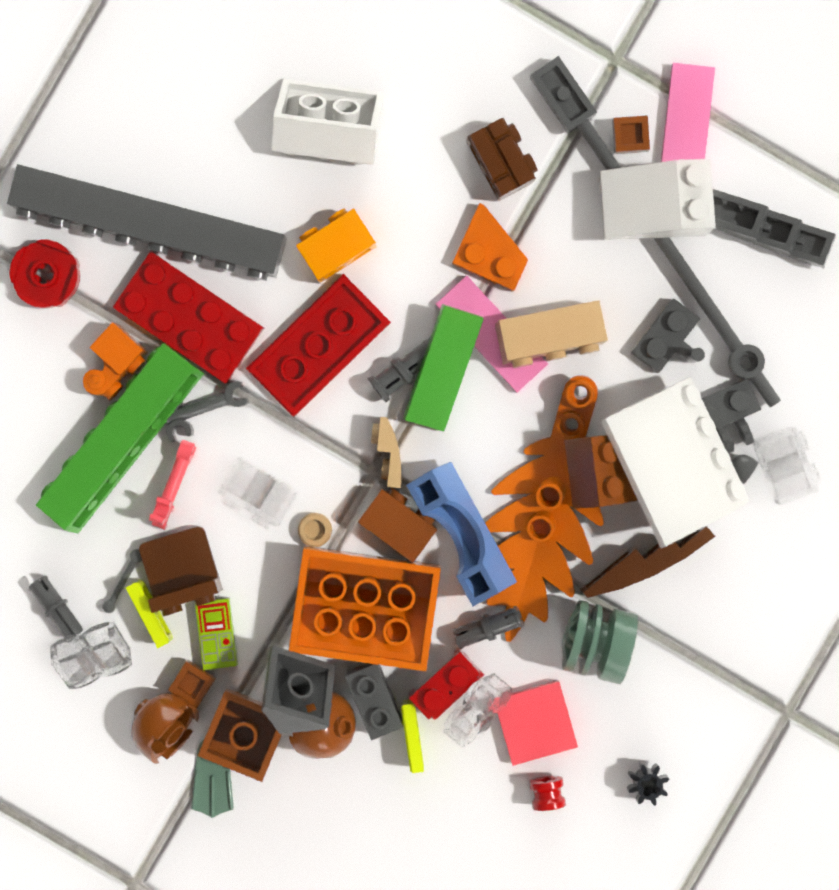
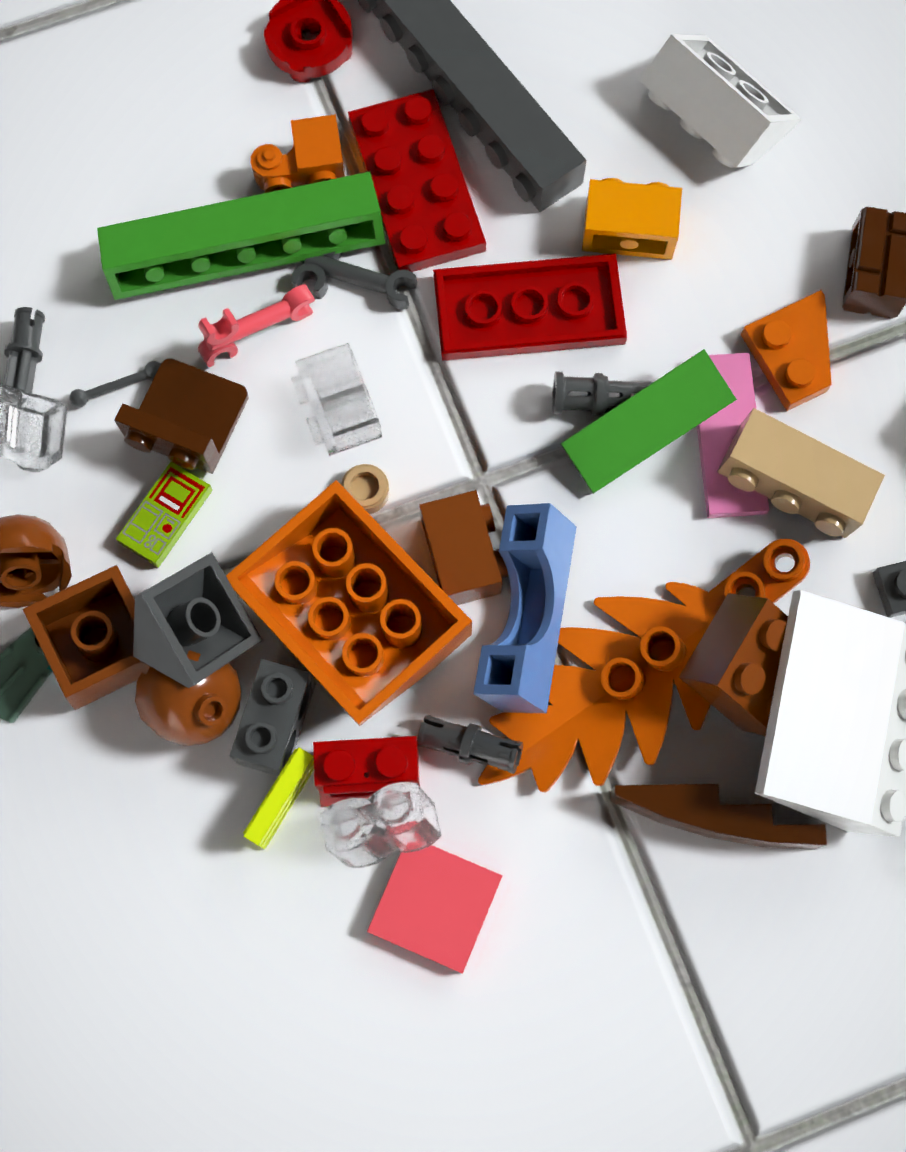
camera: 40 degrees right, 15 degrees down
neon yellow tile [126,579,173,649] -> none
dark orange plate [168,660,216,709] -> none
tan slope [371,417,402,488] -> none
red wheel [529,776,566,811] -> none
sand green wheel [562,600,638,684] -> none
black gear [626,761,670,806] -> none

